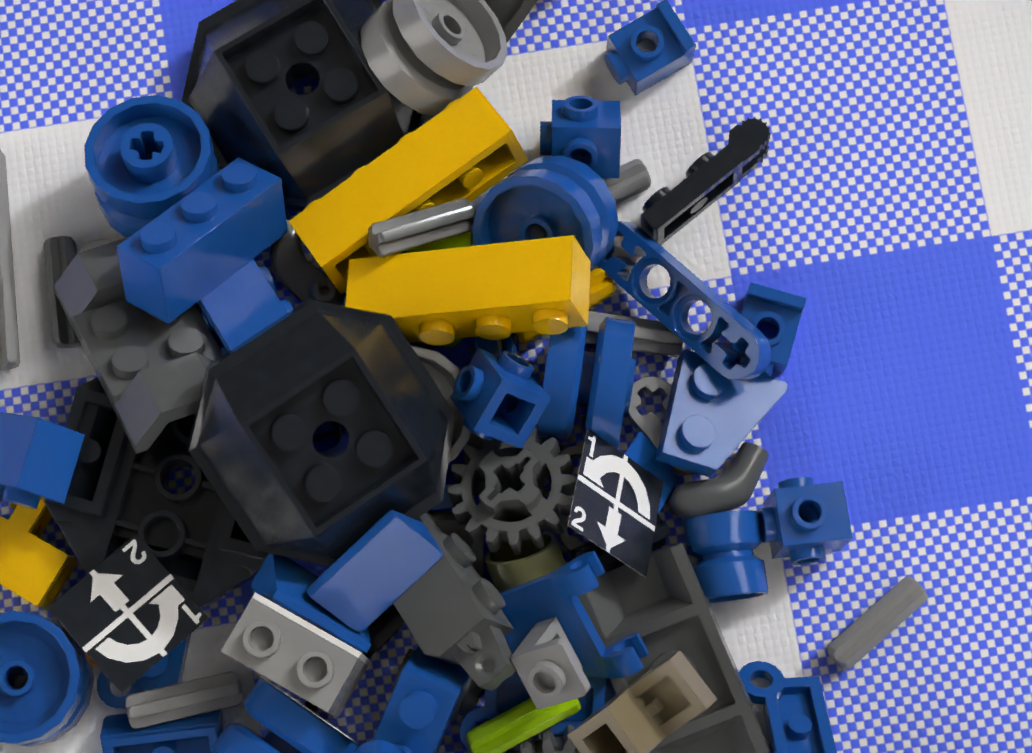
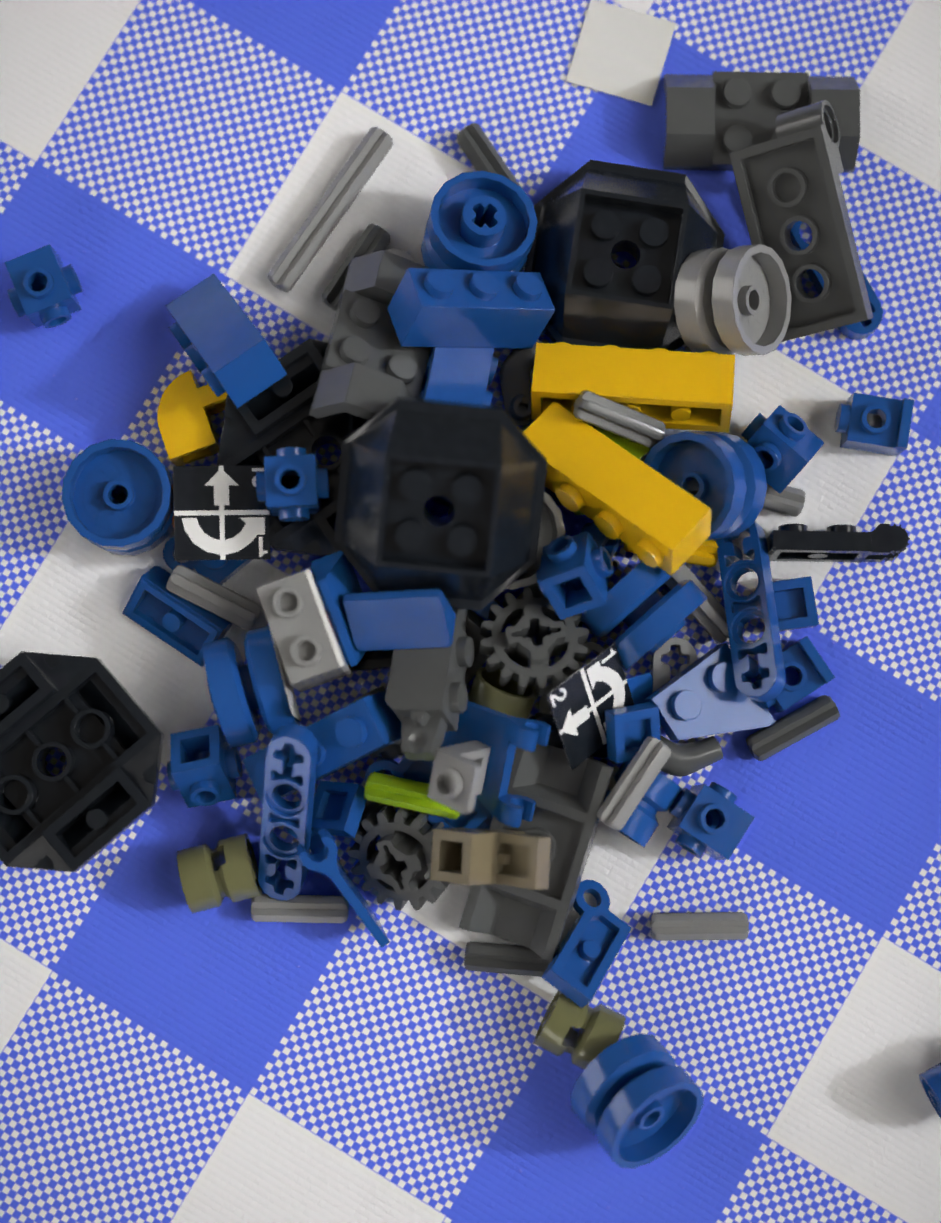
camera: 40 degrees right, 5 degrees up
none -> blue brick [256,447,330,522]
none -> dark grey axle [457,123,522,188]
none -> light grey axle [597,736,671,831]
none -> blue plate [605,702,661,764]
none -> dark grey axle [746,695,840,761]
none -> blue plate [772,576,819,632]

